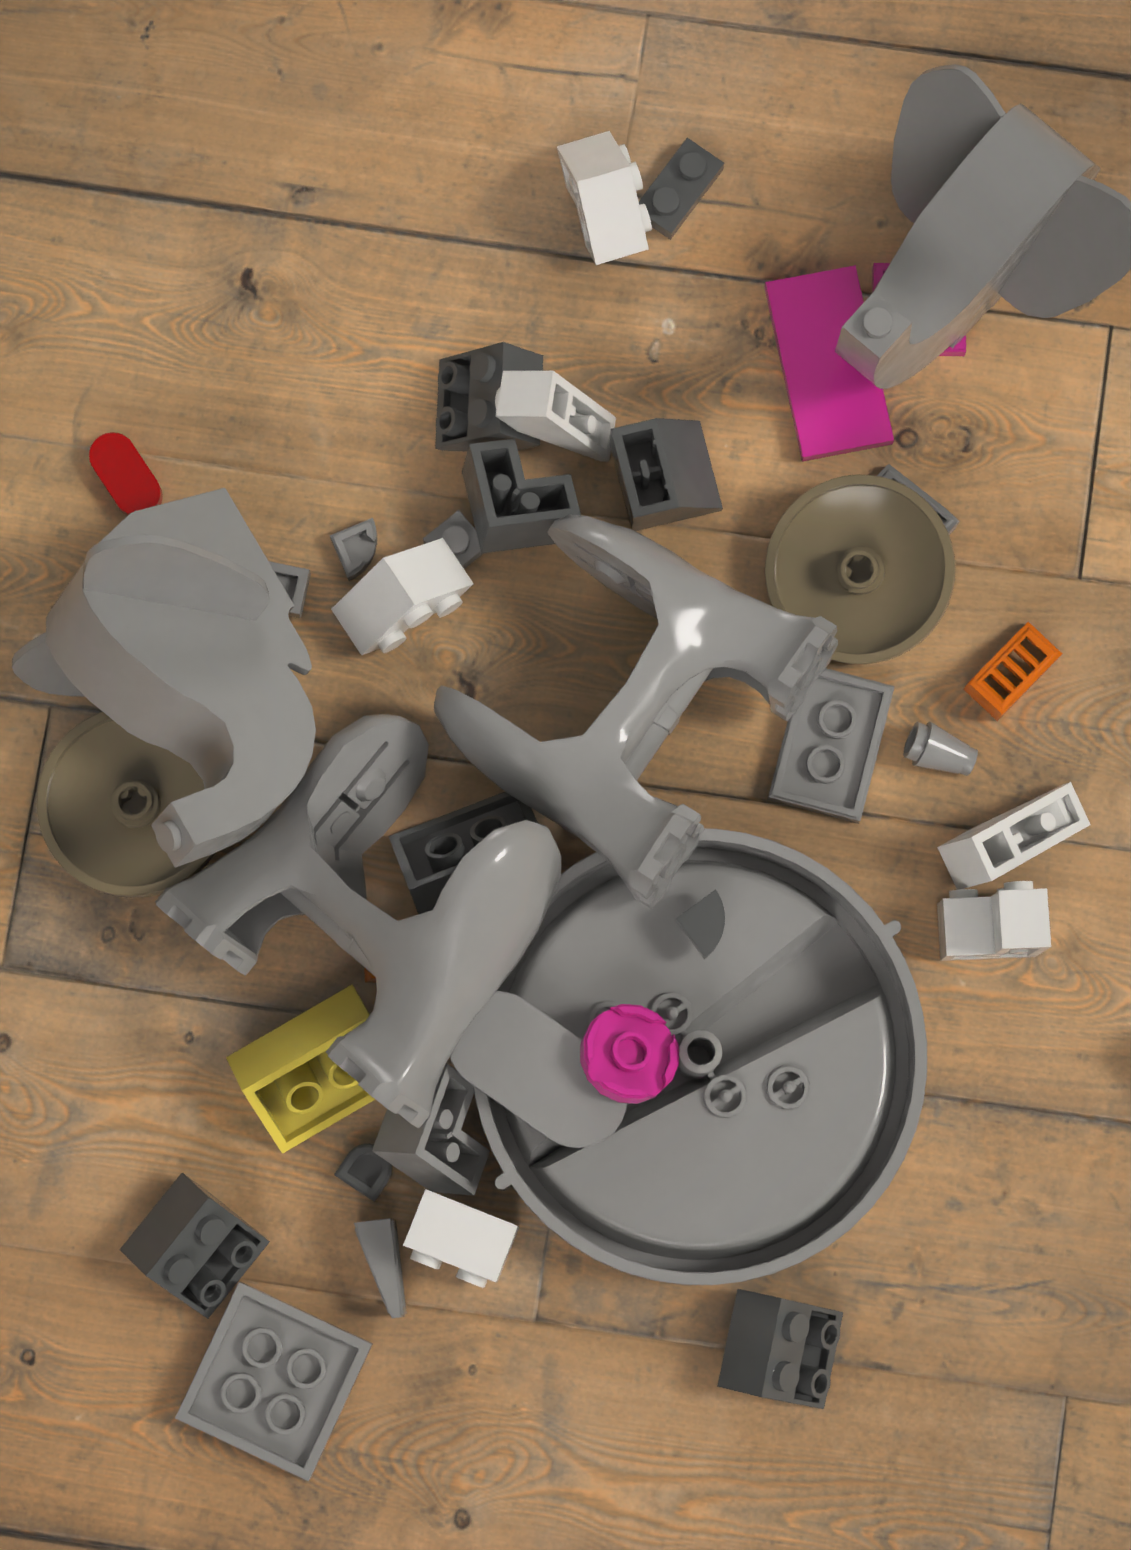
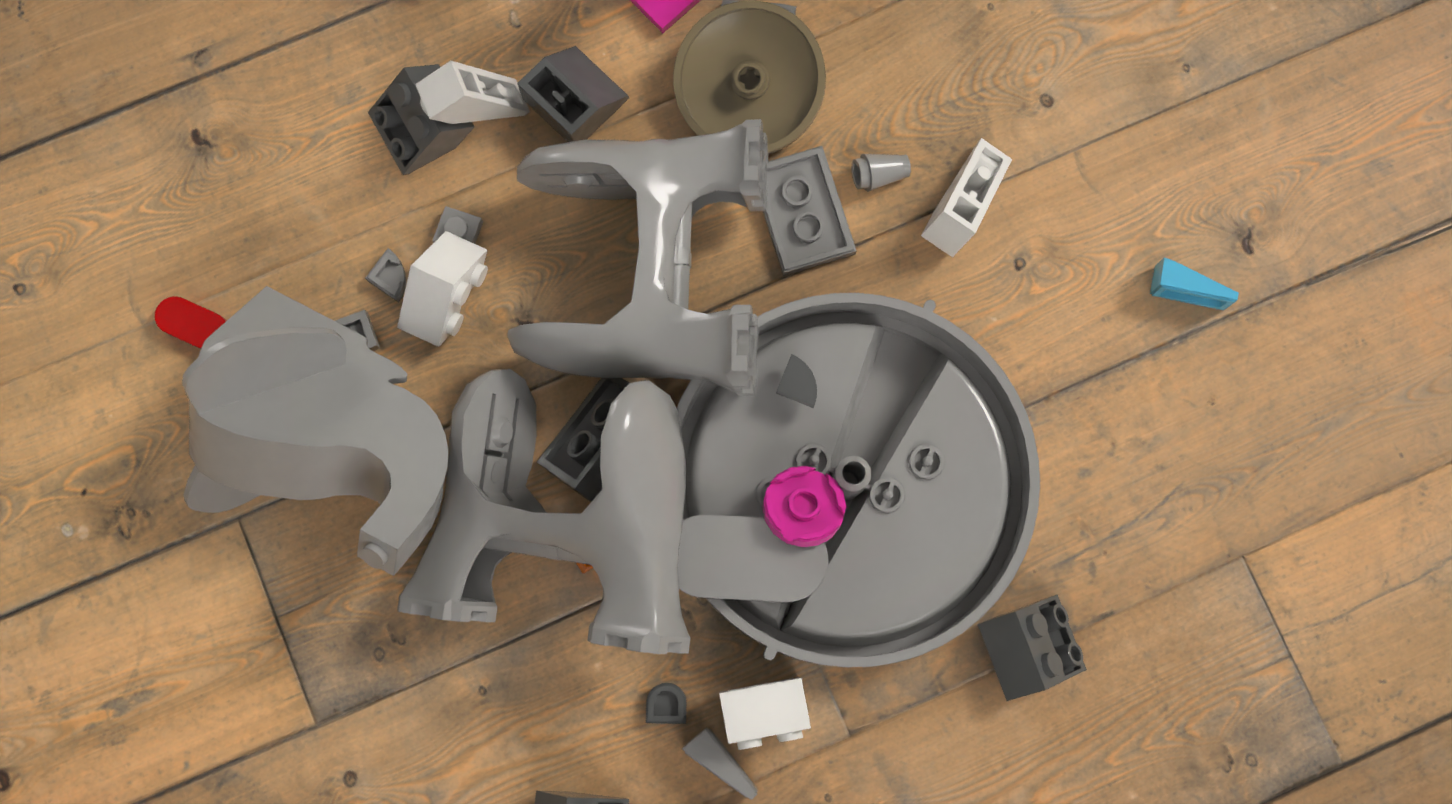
camera: 30 degrees left, 0 degrees up
dark tan dish [37,712,215,898] -> none
light yellow slope [226,985,375,1154] -> none
light grey brick [372,1064,490,1195] -> none
dark grey brick [462,439,581,554] -> none
white brick [937,881,1051,961] -> none
orange slope [963,622,1063,721] -> none

